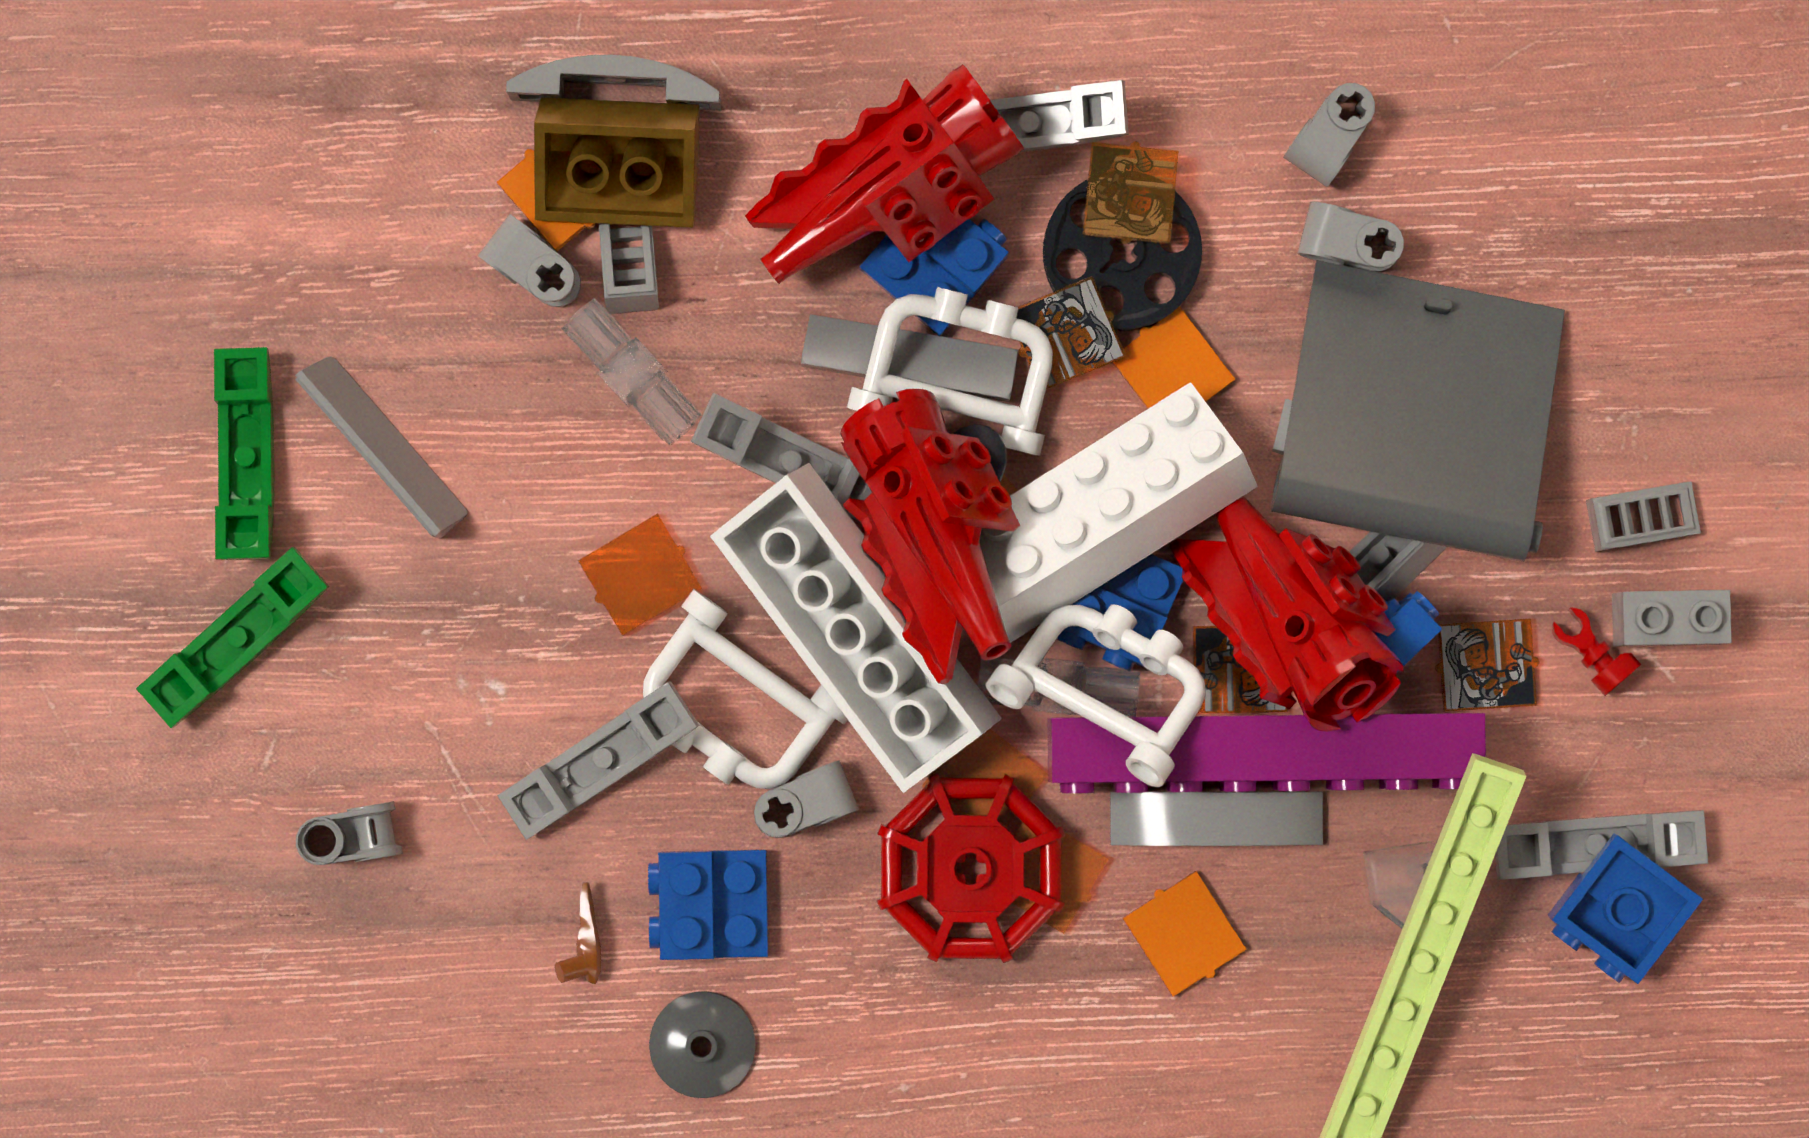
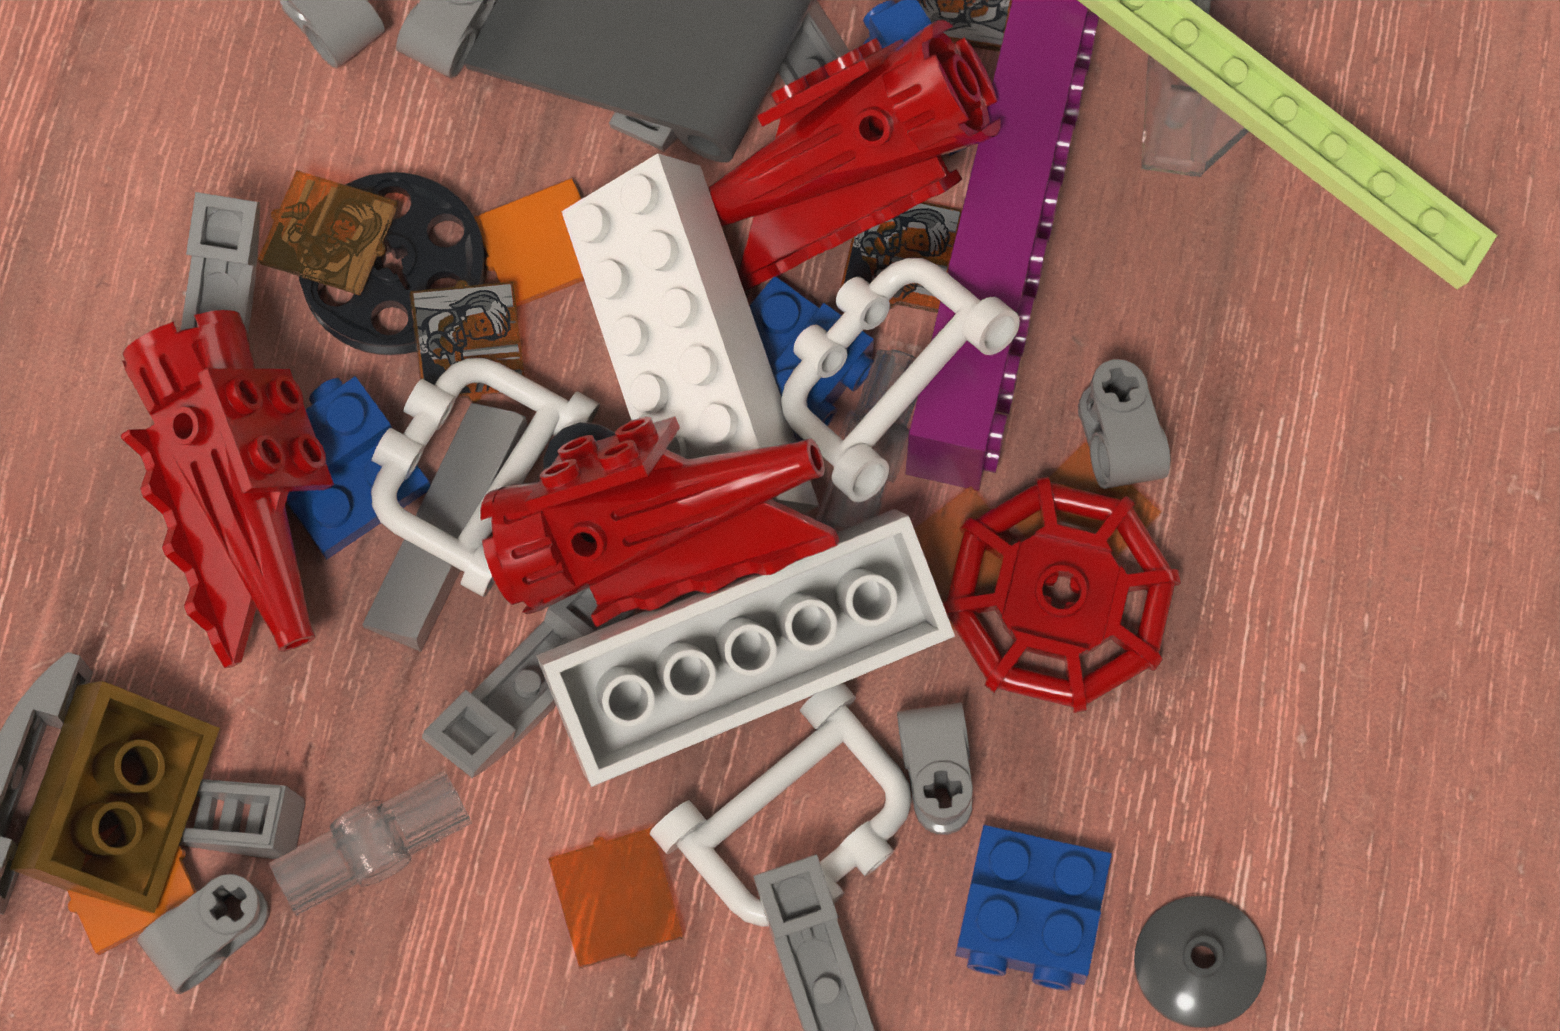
camera: 70 degrees left, 15 degrees down
light grey slope [1110,792,1323,846] -> none
orange piece [1123,871,1247,997] -> none
none -> light grey piece [1078,359,1171,489]

